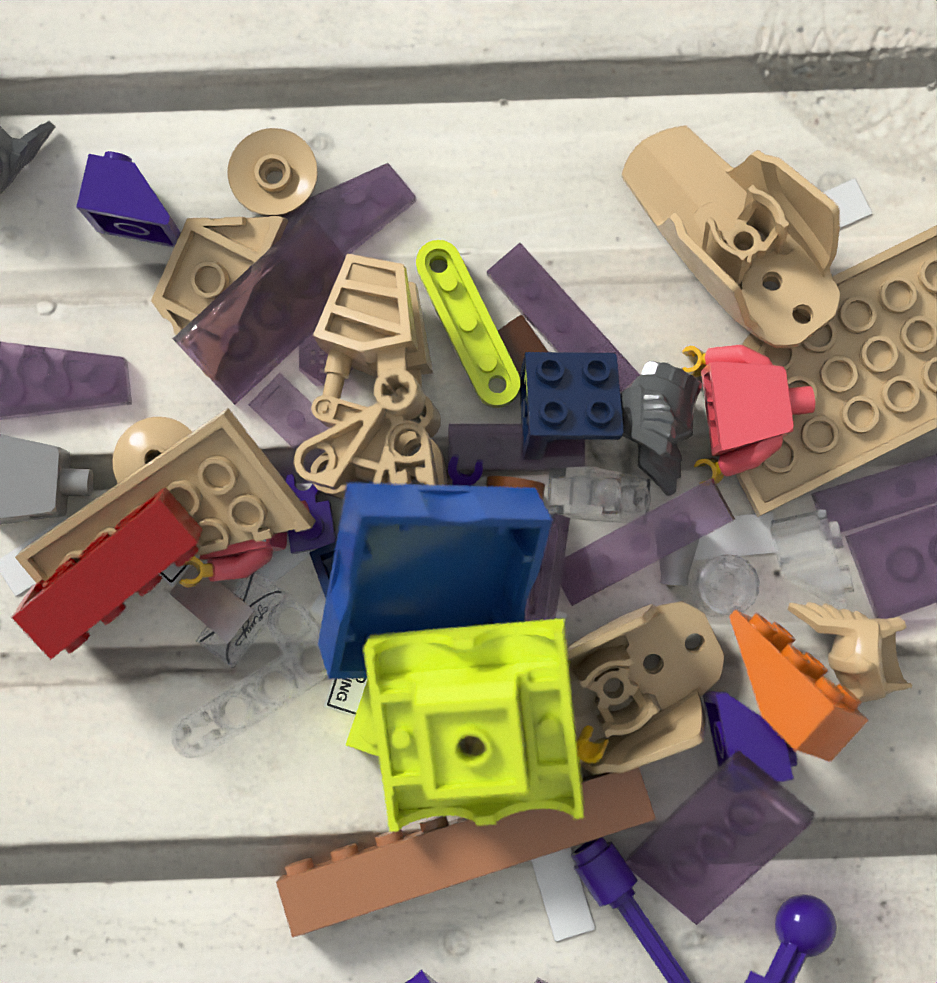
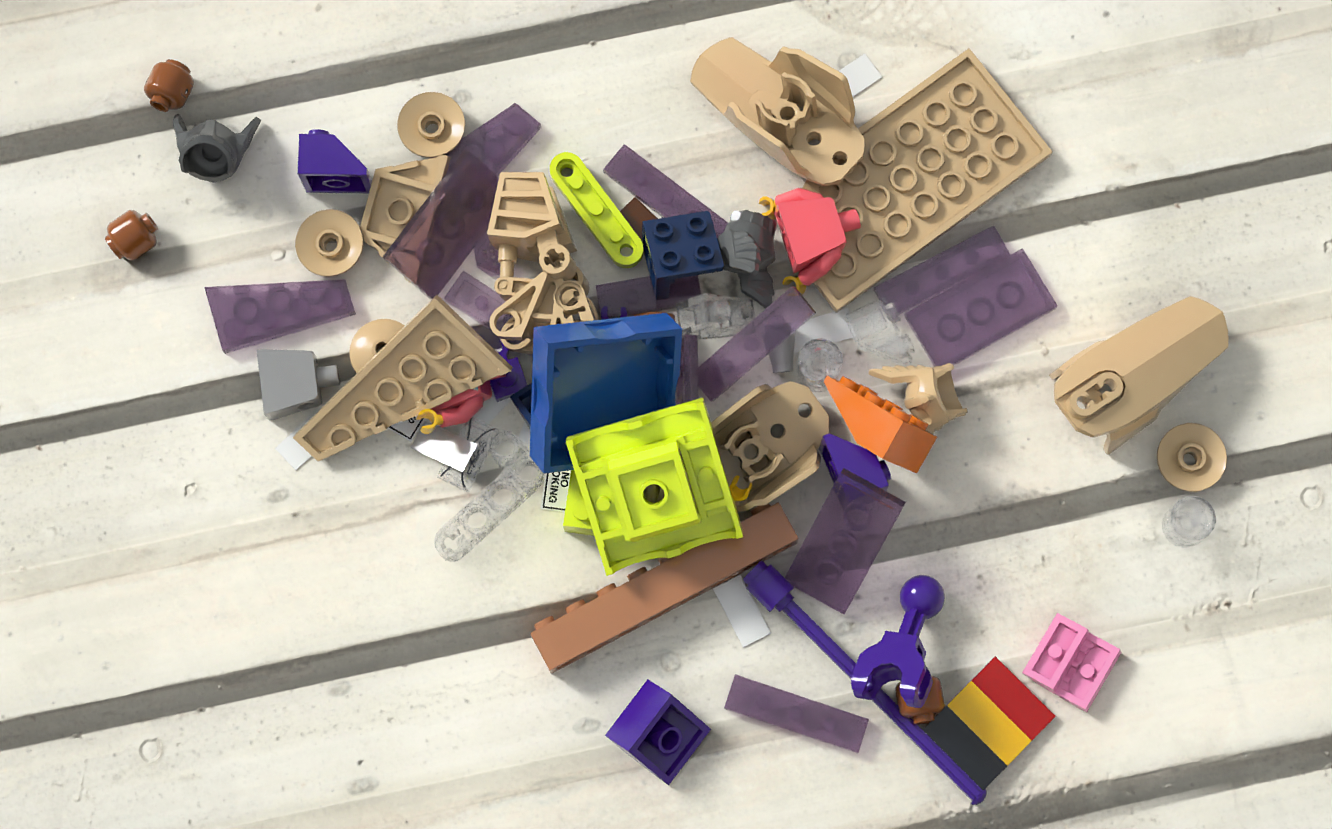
camera: 10 degrees left, 5 degrees down
red wedge [11,487,203,660] -> none
none -> tan dish [295,209,363,277]

